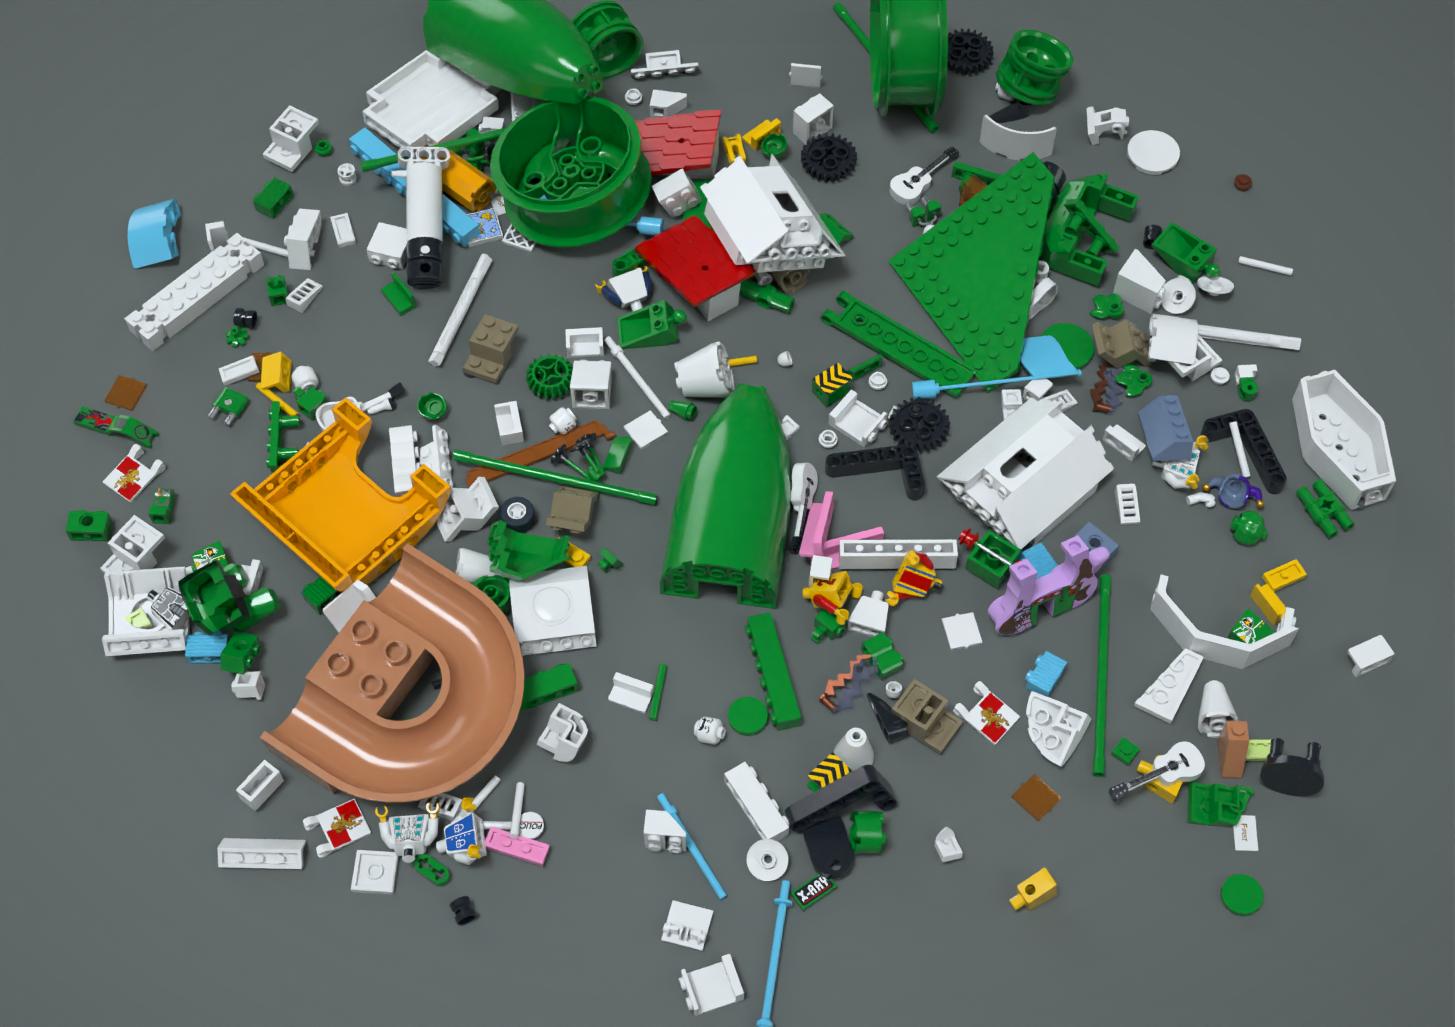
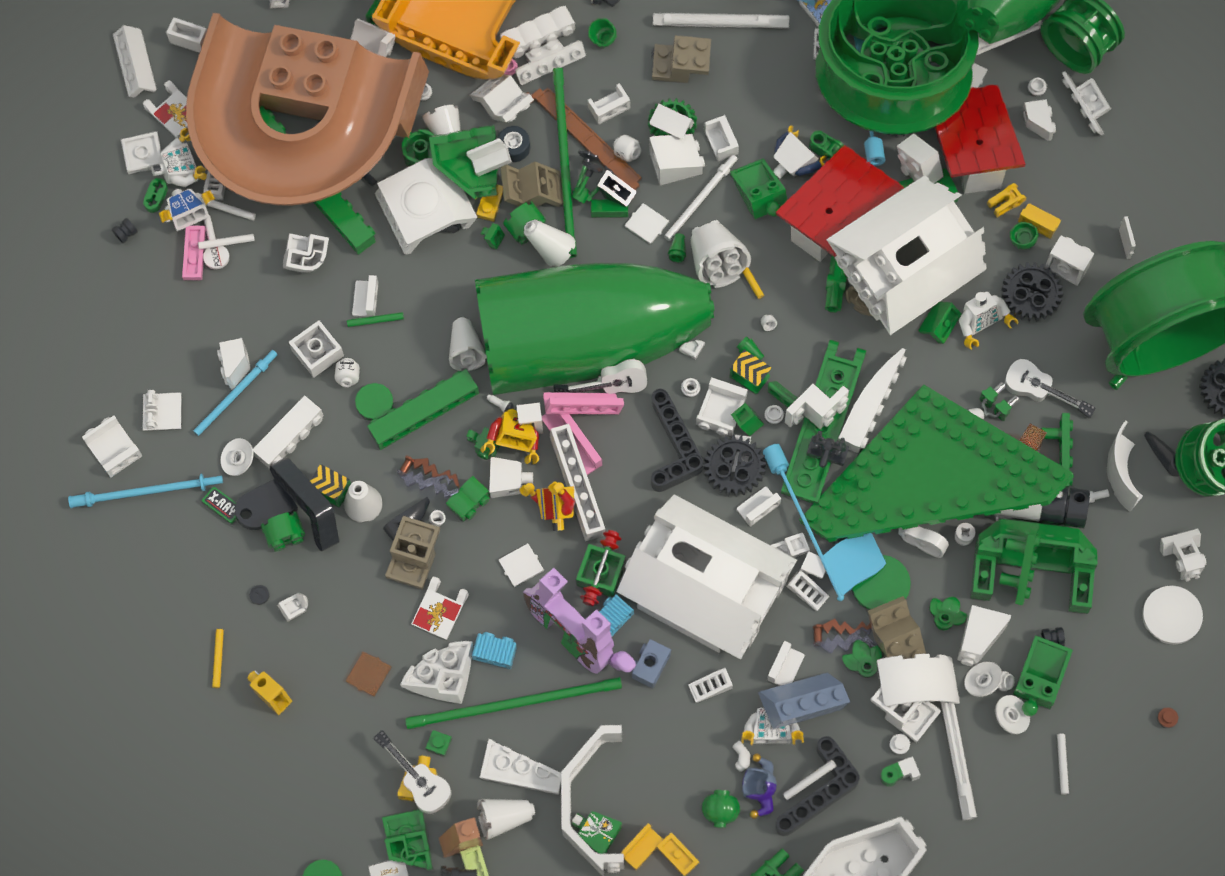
camera: 75 degrees right, 10 degrees up
none -> yellow bar [212,629,224,688]
none -> black piece [249,585,269,605]
none -> white brick [289,321,344,378]
none -> white cone [449,317,487,371]
none -> white panel [466,139,512,176]
none -> white piece [487,394,514,413]
none -> green brick [503,201,546,245]
none -> white cone [524,220,575,267]
none -> slope [596,170,636,207]
none -> white panel [650,104,694,139]
none -> green panel [731,403,764,436]
none -> green cone [736,336,765,360]
none -> white panel [737,487,781,527]
none -> white bracket [785,384,849,429]
none -> black piece [806,431,849,468]
none -> white slope [838,348,907,453]
none -> white torso [959,292,1018,350]

